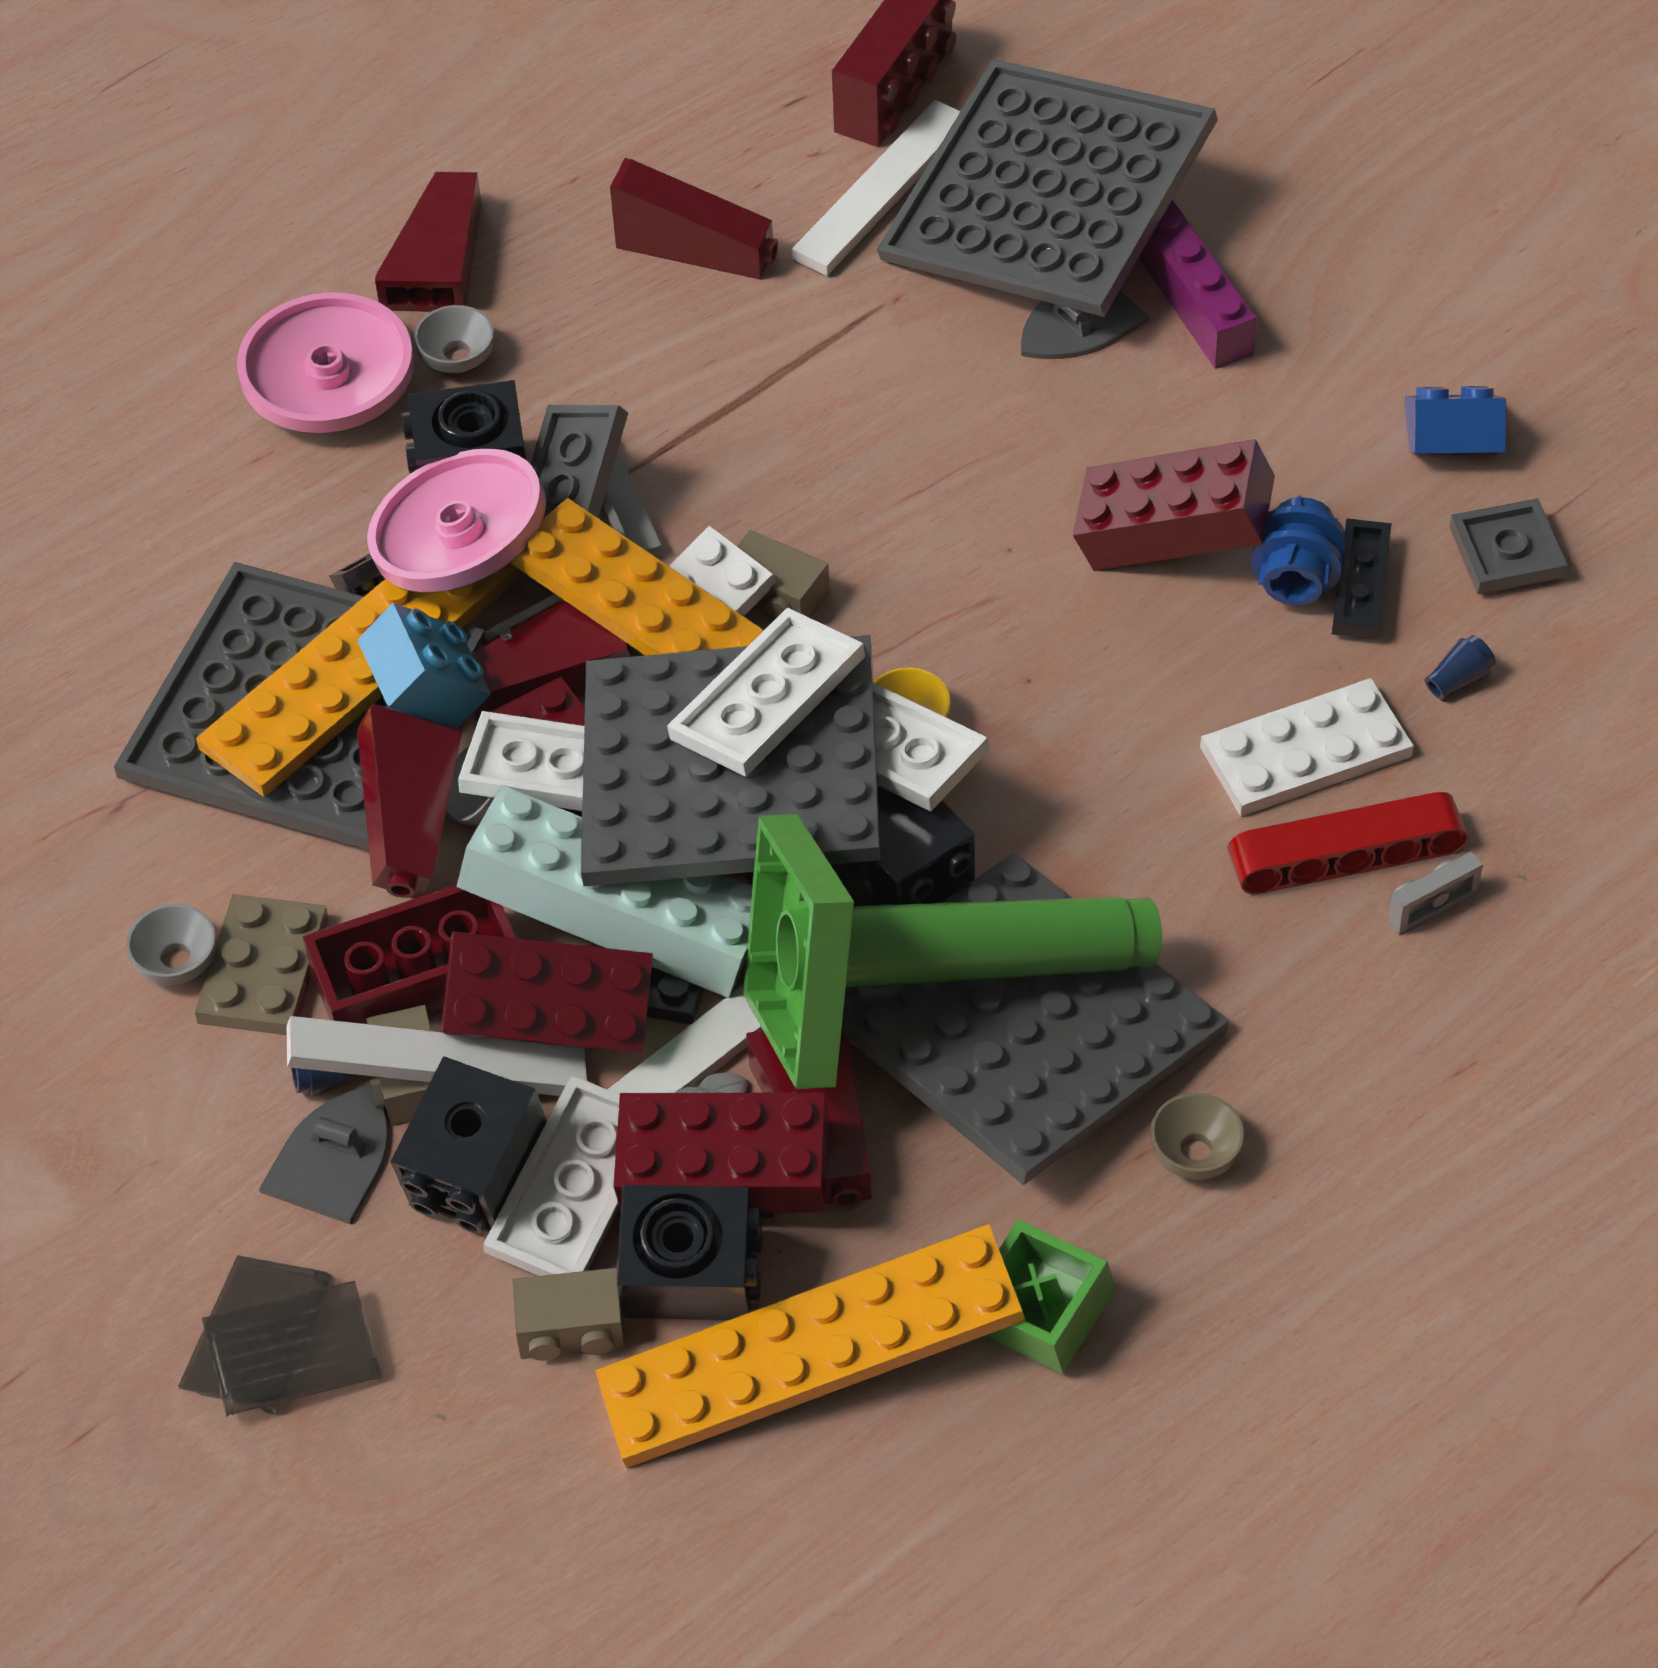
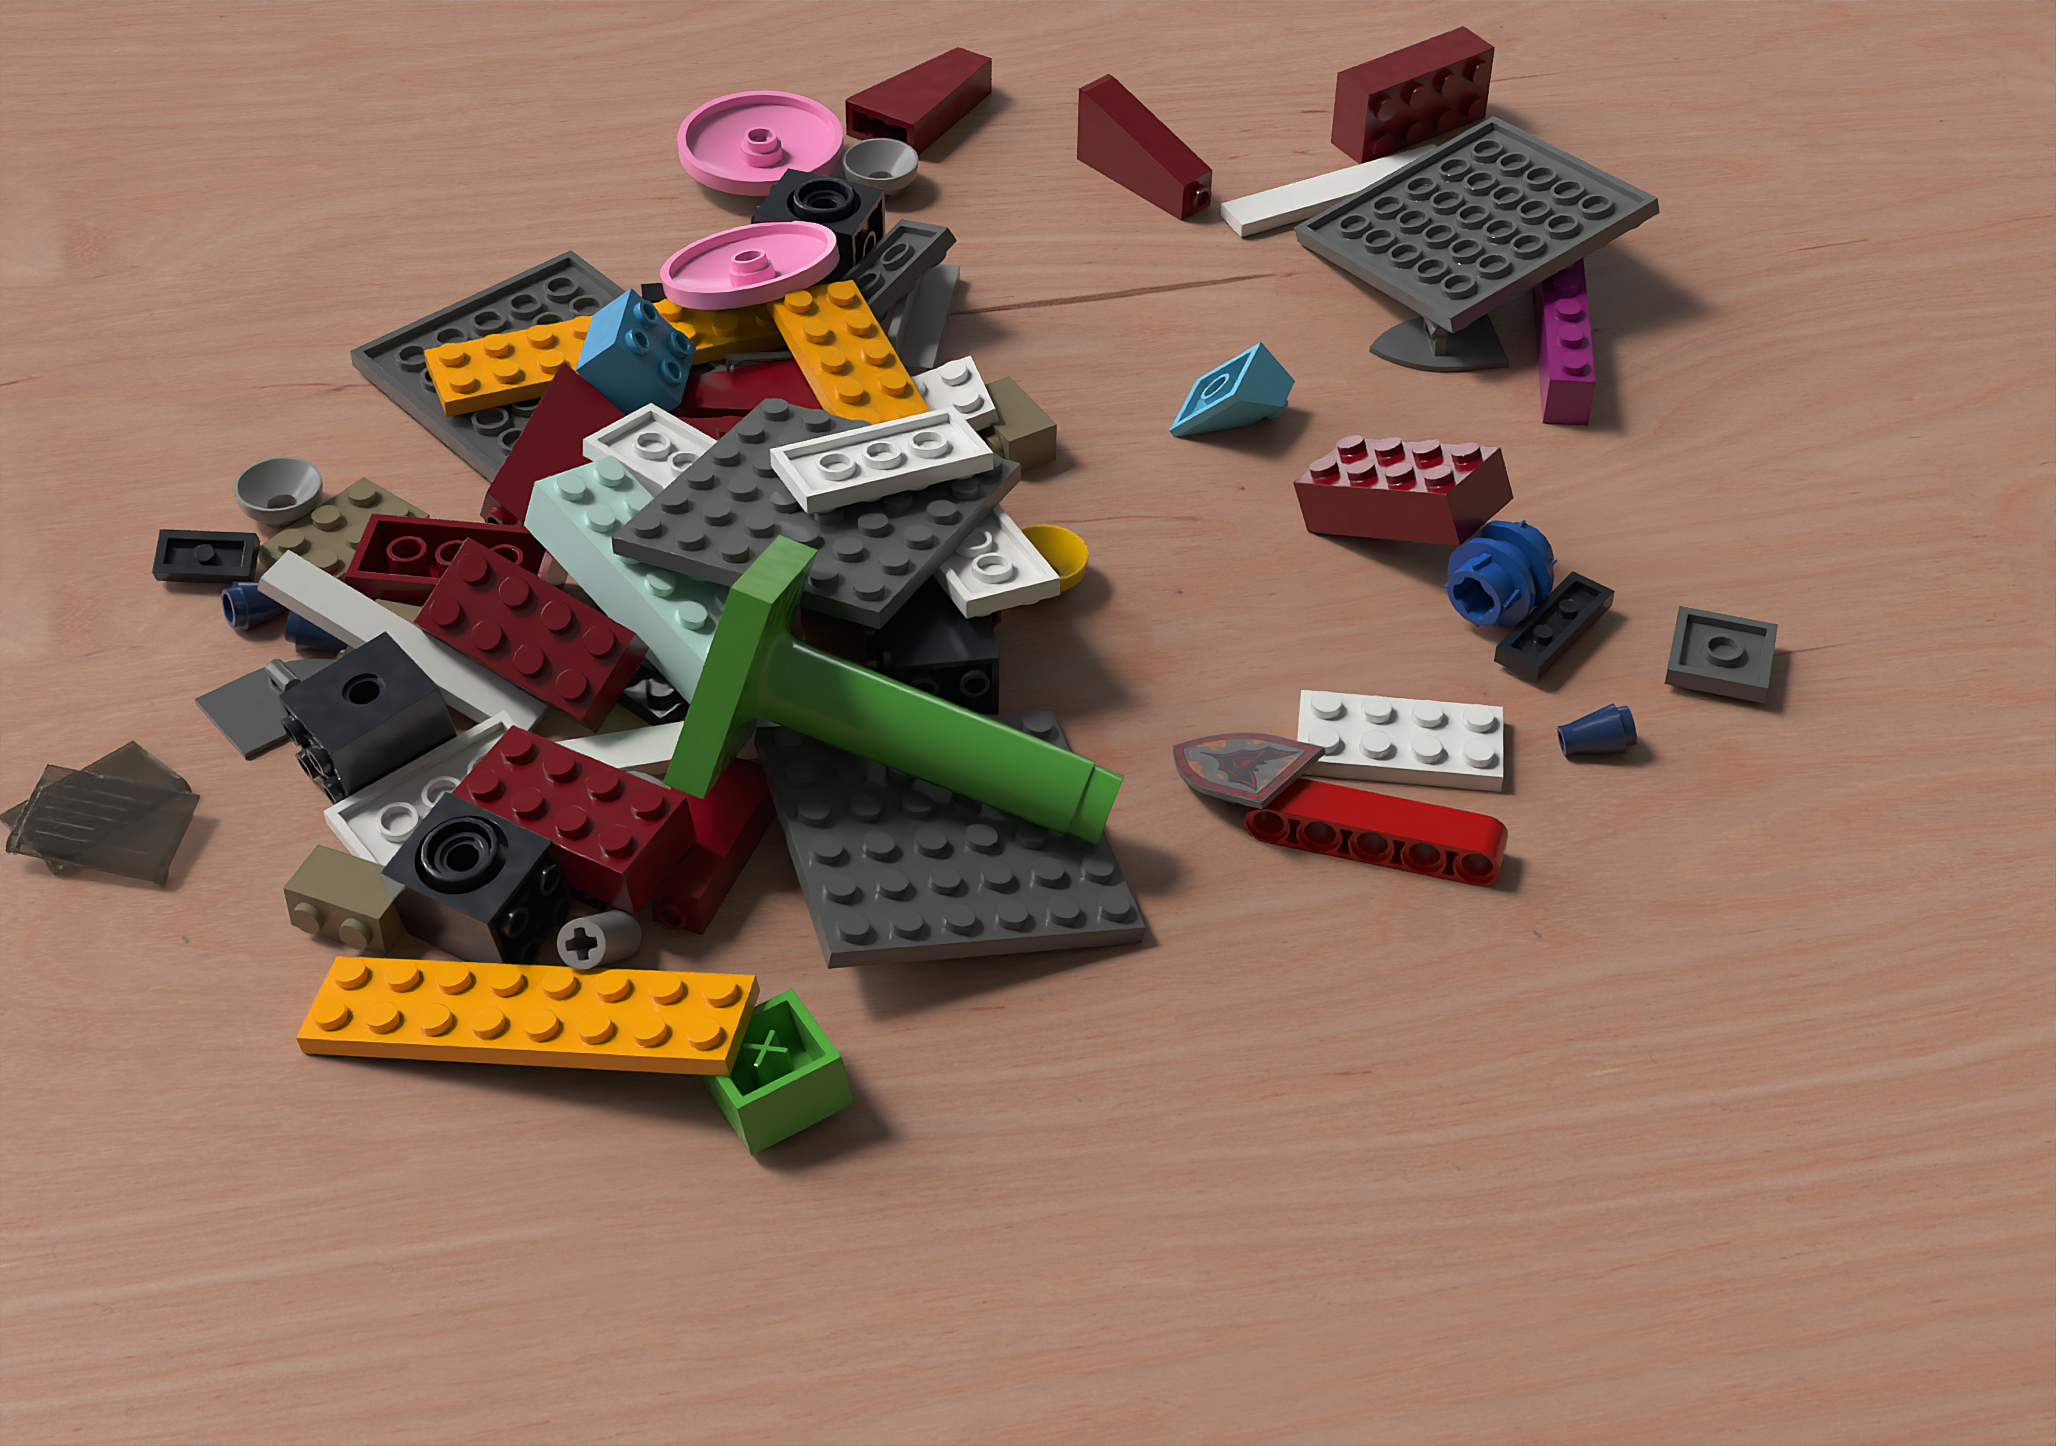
camera: 25 degrees right, 10 degrees down
dark tan piece [1150,1093,1244,1180] -> none
light grey plate [1388,851,1483,935] -> none
blue slope [1405,386,1506,454] -> none
none -> black plate [152,529,260,584]
none -> dark blue cone [221,582,290,630]
none -> light grey piece [557,910,641,970]
none -> medium azure slope [1169,342,1295,437]
none -> shield [1173,733,1326,809]

